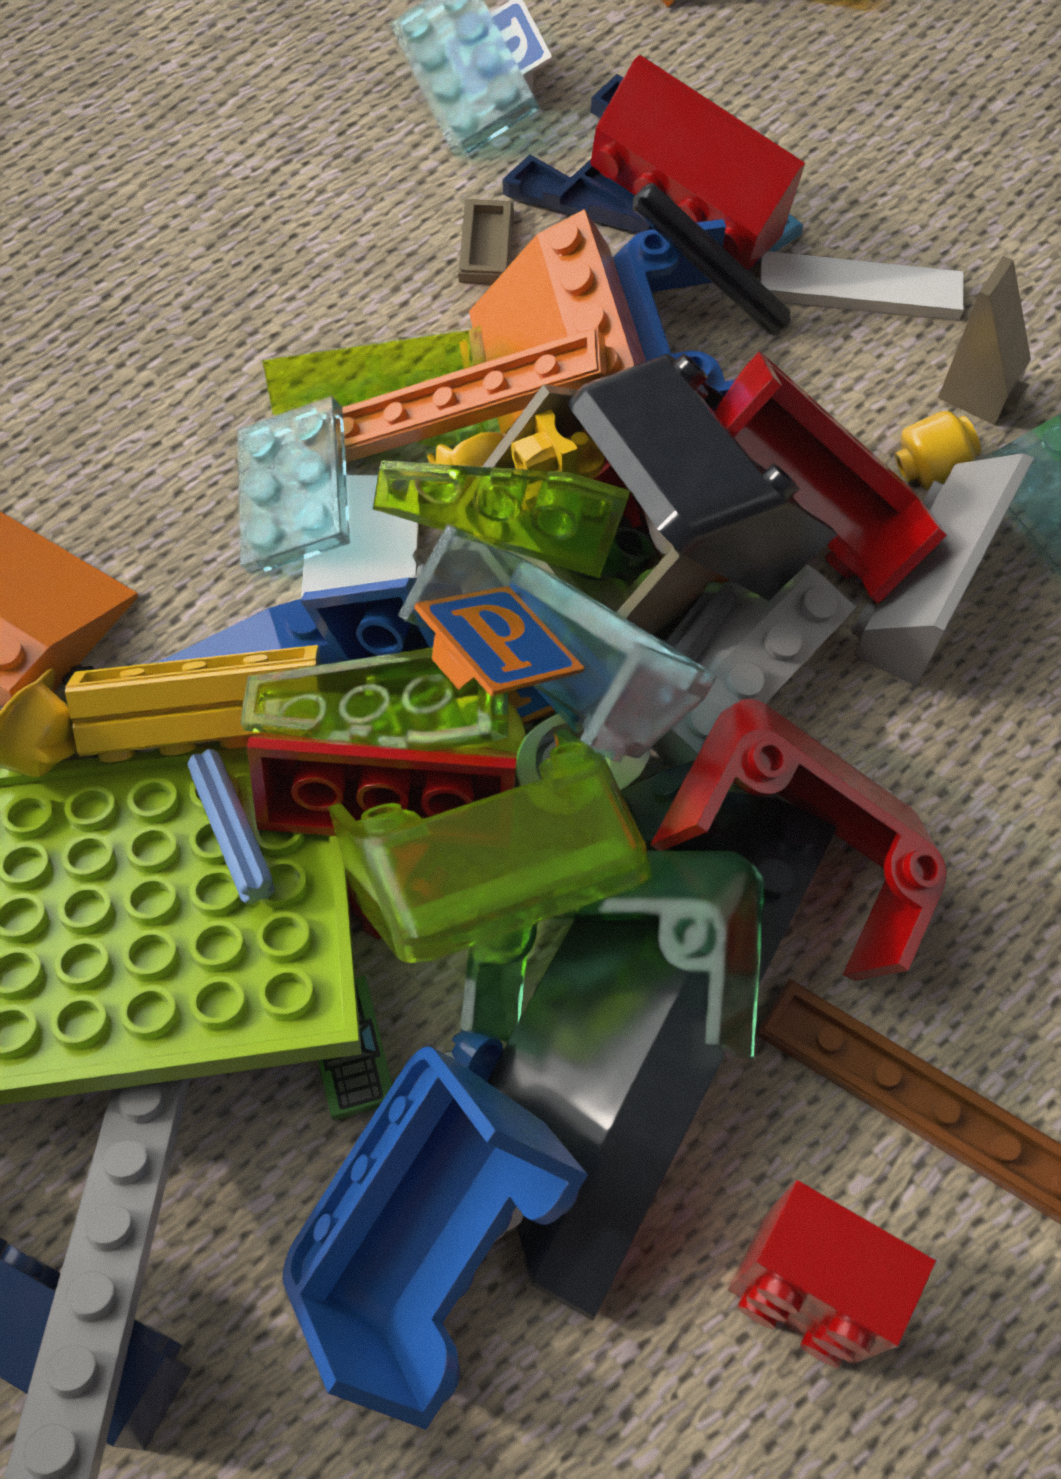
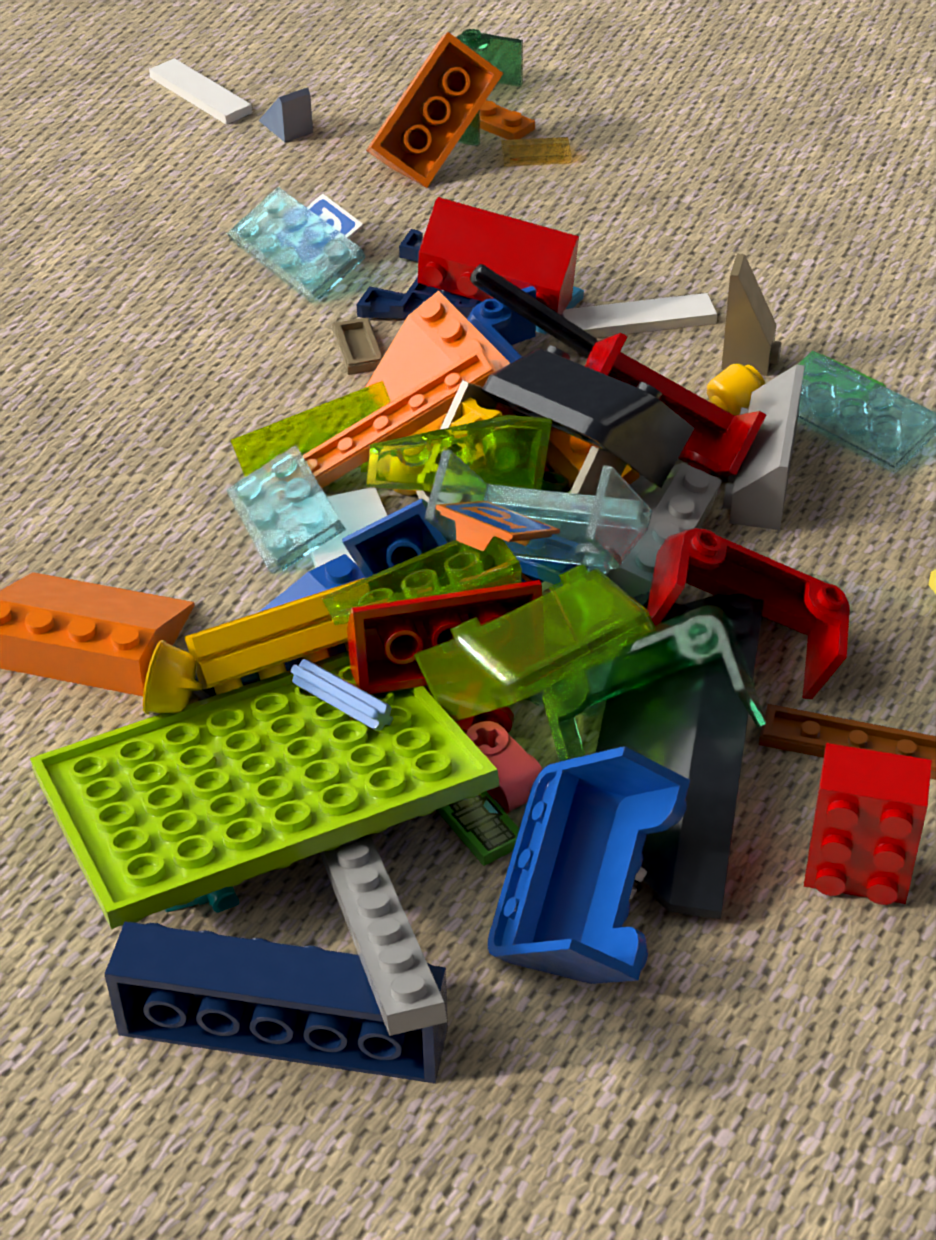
camera: 15 degrees left, 20 degrees down
none -> coral piece [466,721,543,814]

